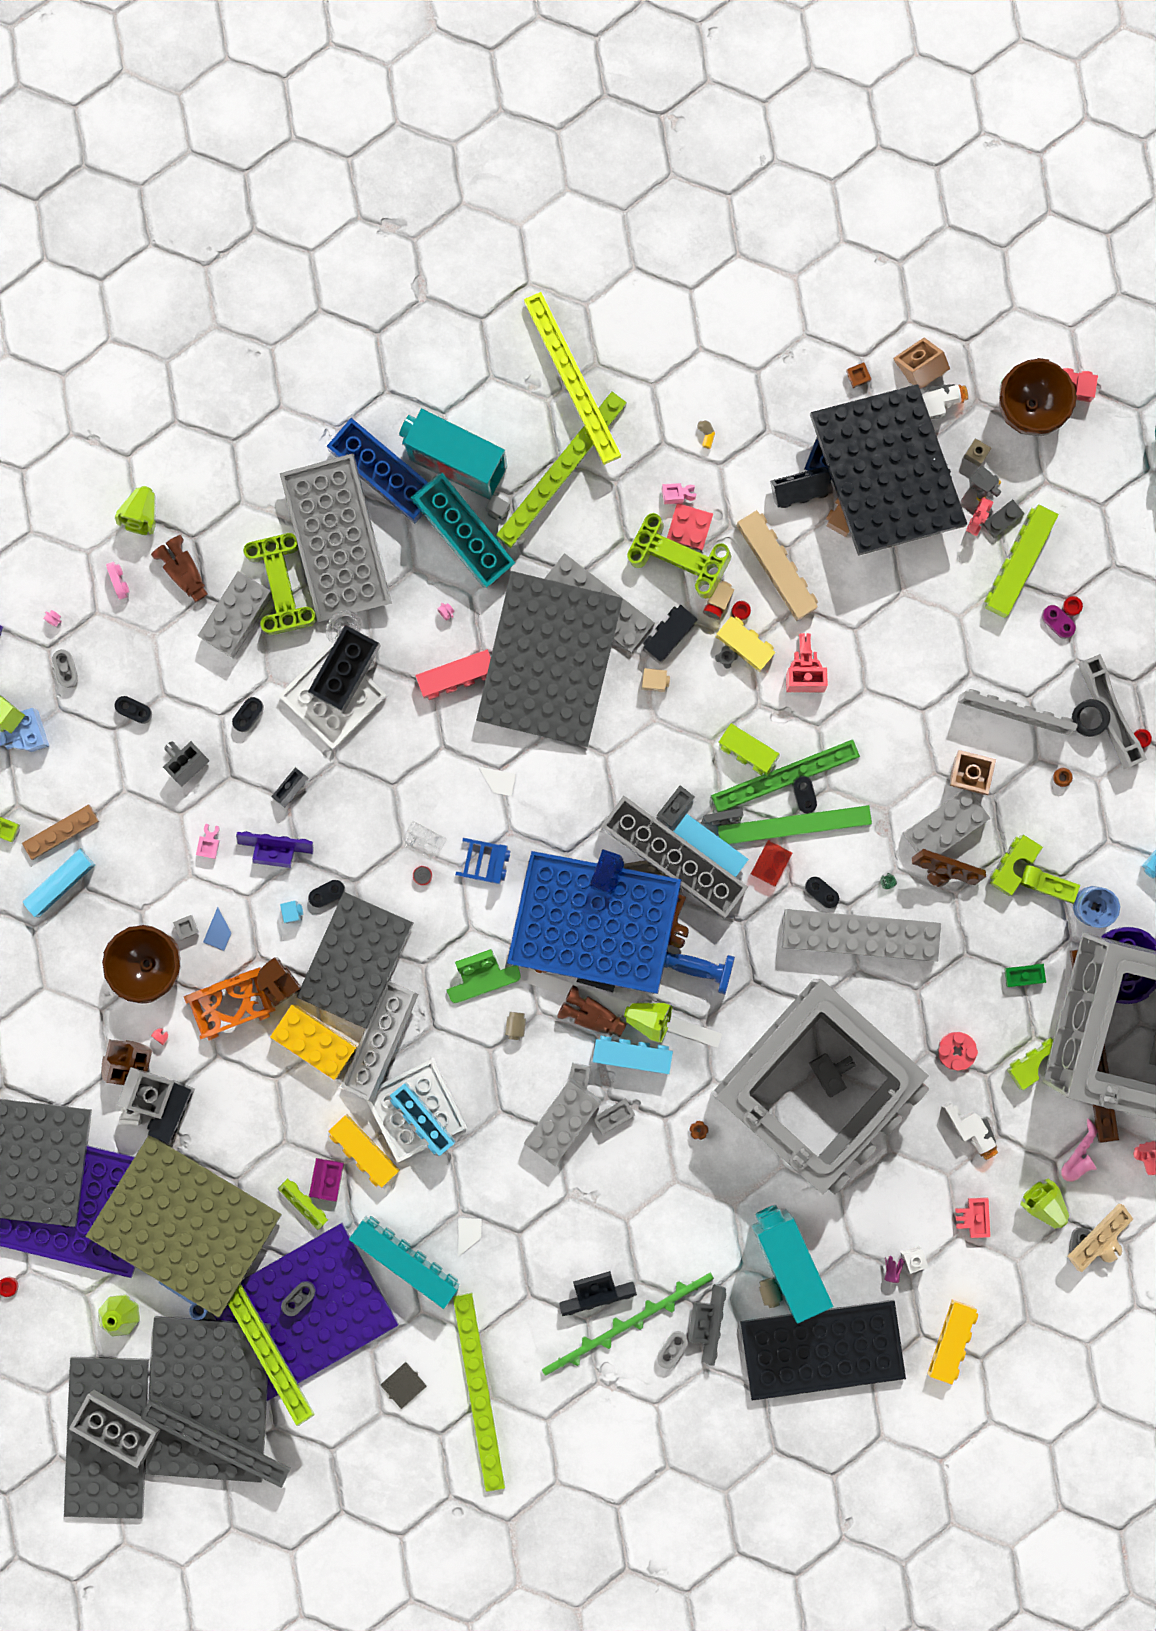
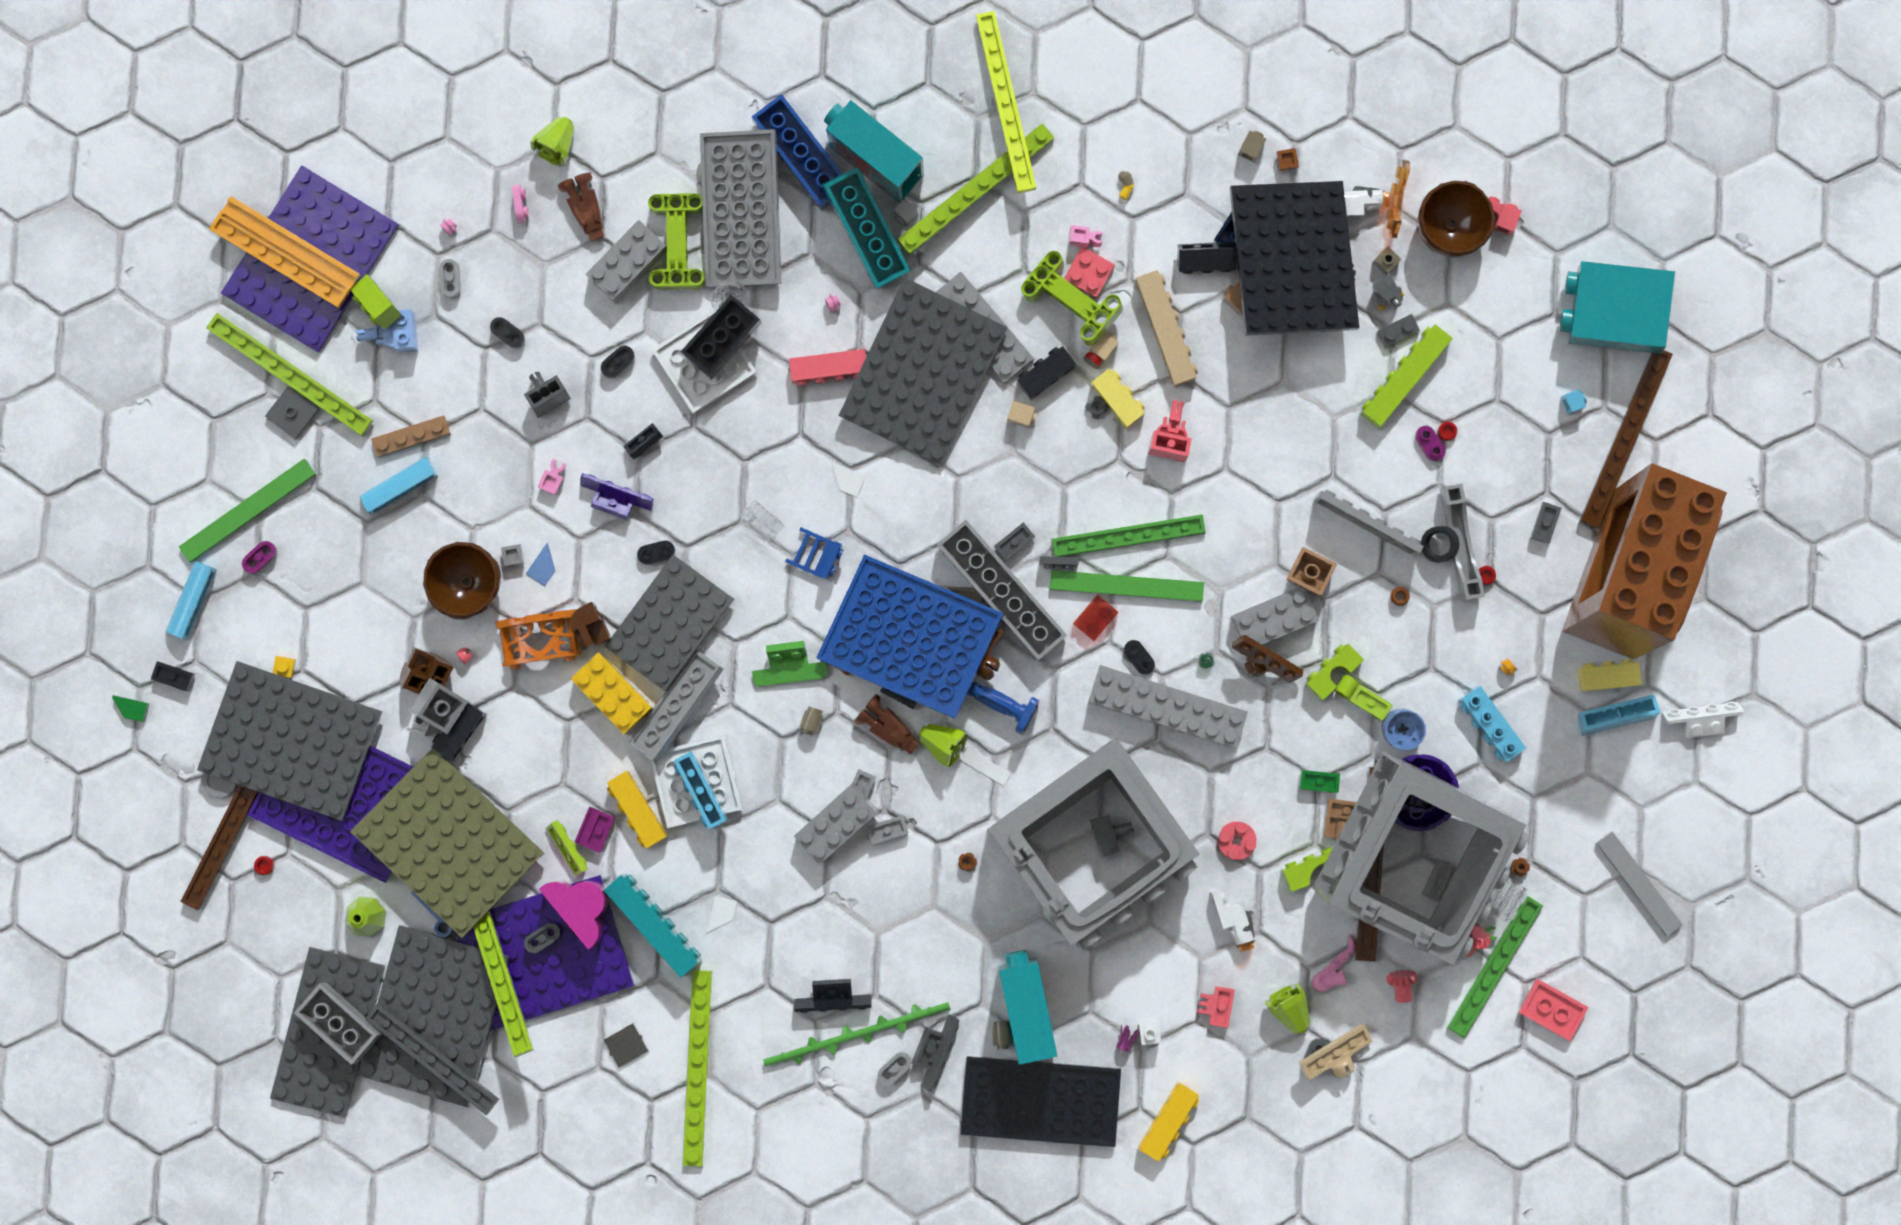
camera: 15 degrees right, 0 degrees up
medium azure plate [280,901,303,923] -> none
tile [413,866,432,885] -> none
clear blue brick [590,849,624,895] -> none
medium azure brick [592,1036,673,1074] -> none
medium azure brick [673,814,749,877] -> none
lime brick [718,723,780,775] -> none
red tile [731,601,751,621] -> none
black plate [792,775,817,814] -> none
medium nougat slope [893,337,950,389] -> none
coral plate [966,497,993,536] -> none
none -> dark pink brick [539,881,609,949]
none -> dark tan brick [1238,131,1266,163]
none -> medium nougat plate [1323,798,1357,839]
none -> clear orange plate [1386,160,1410,238]

